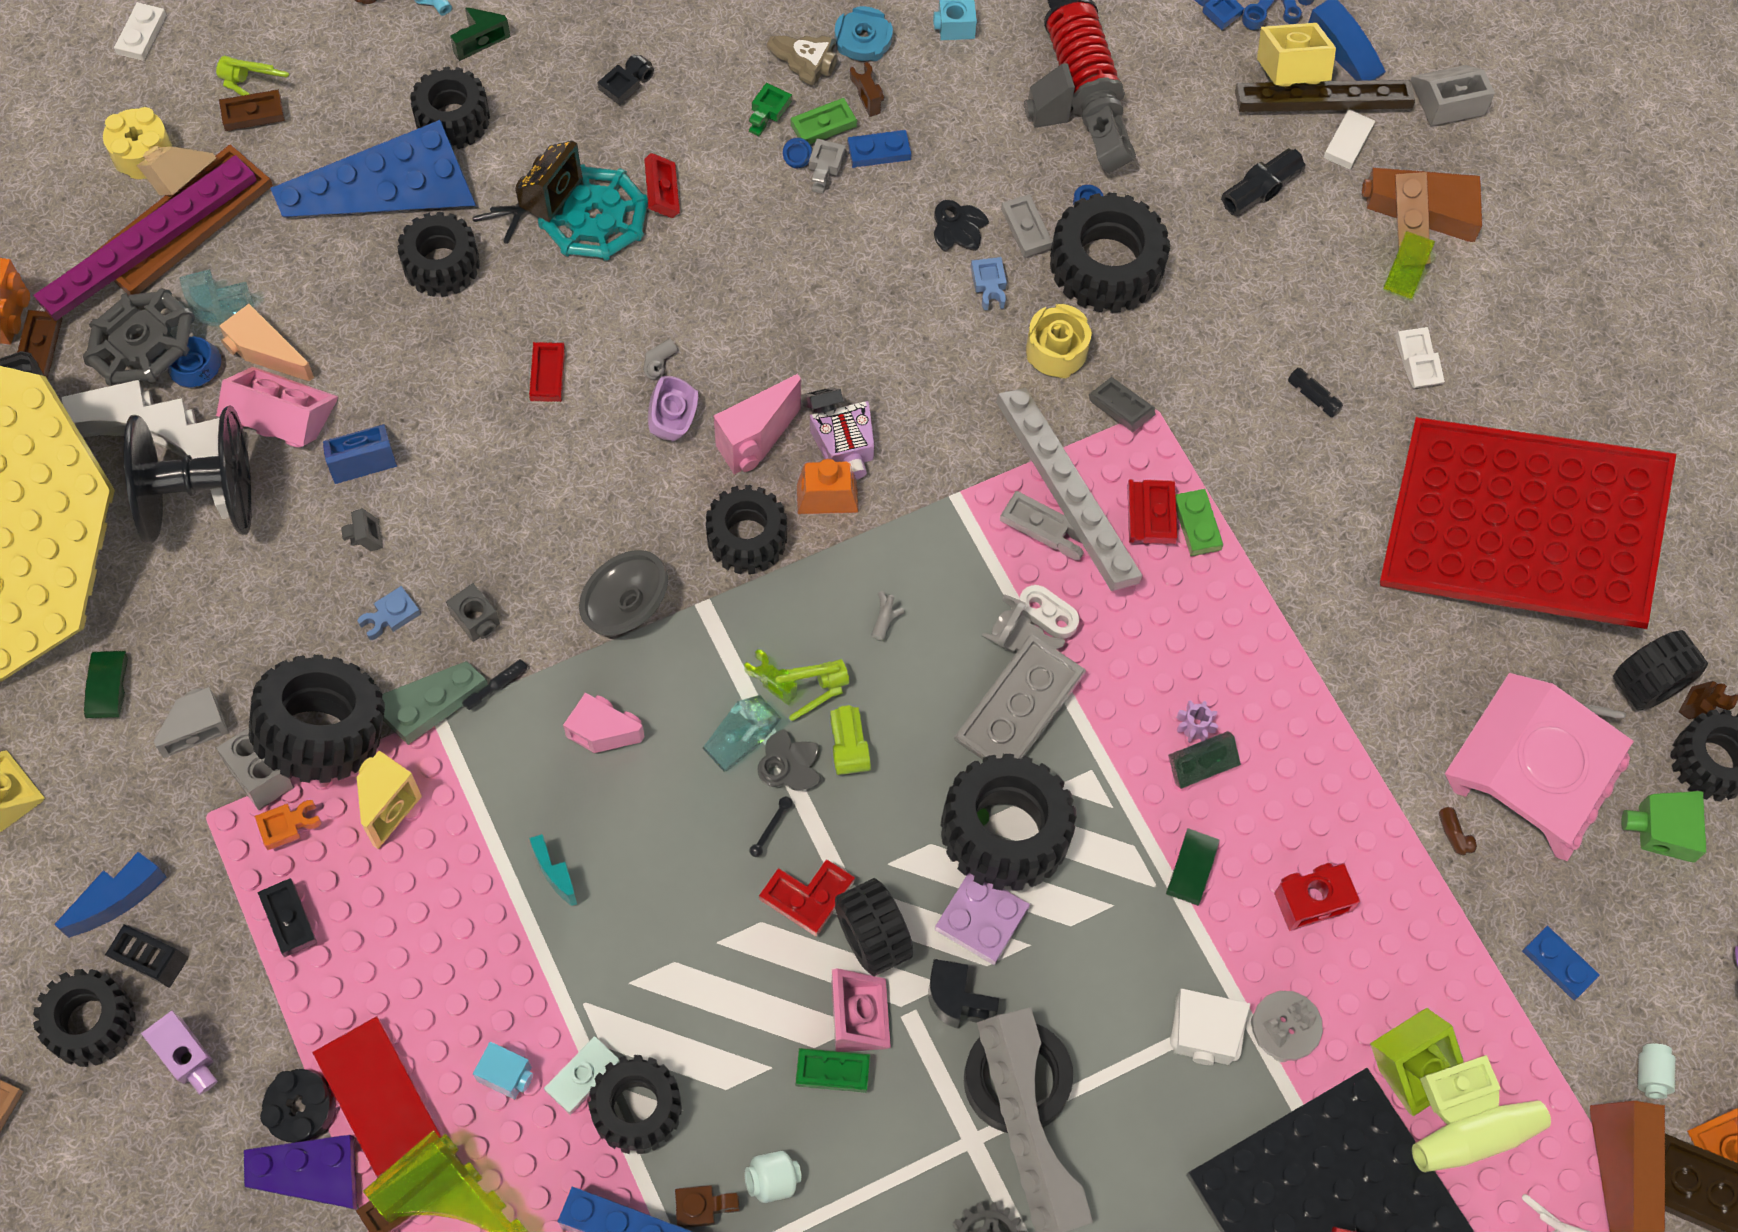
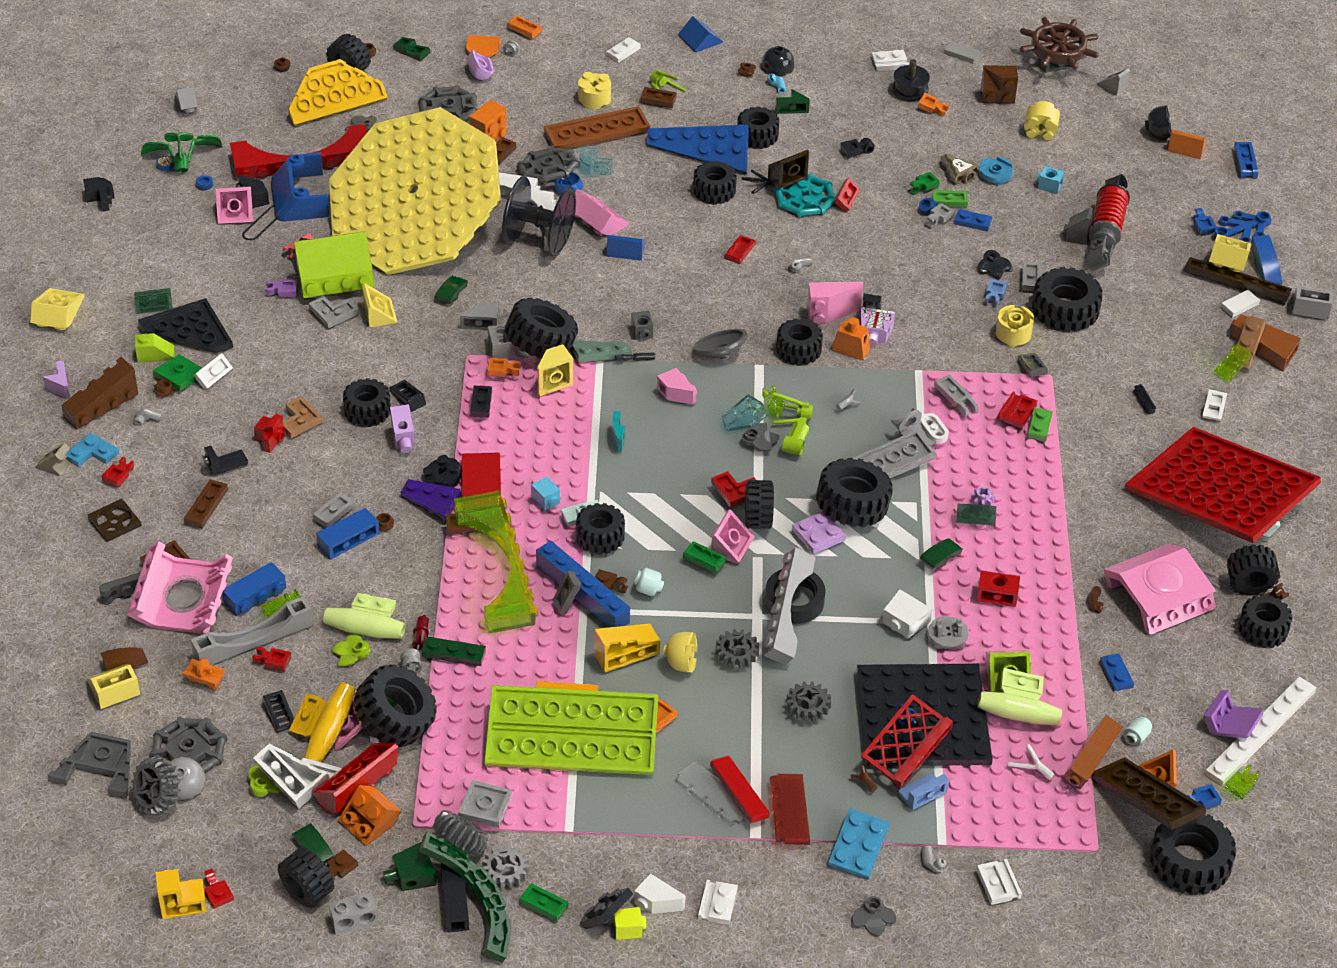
camera: 30 degrees right, 20 degrees down
magenta plate [33,155,257,321] -> none
blue slope [54,852,167,938] -> none
tan slope [137,146,216,195] -> none
light nougat slope [219,304,314,381] -> none
dark grey tile [341,508,383,551] -> none
medium blue plate [357,586,421,640] -> none
lavender piece [648,376,698,441] -> none
black hinge [749,796,792,857] -> none
reddish brown plate [850,62,884,117] -> none
black brick [928,959,999,1028] -> none
light grey plate [996,387,1143,591] -> none
black piece [1221,148,1306,216] -> none
bright green torso [1621,791,1706,862] -> none

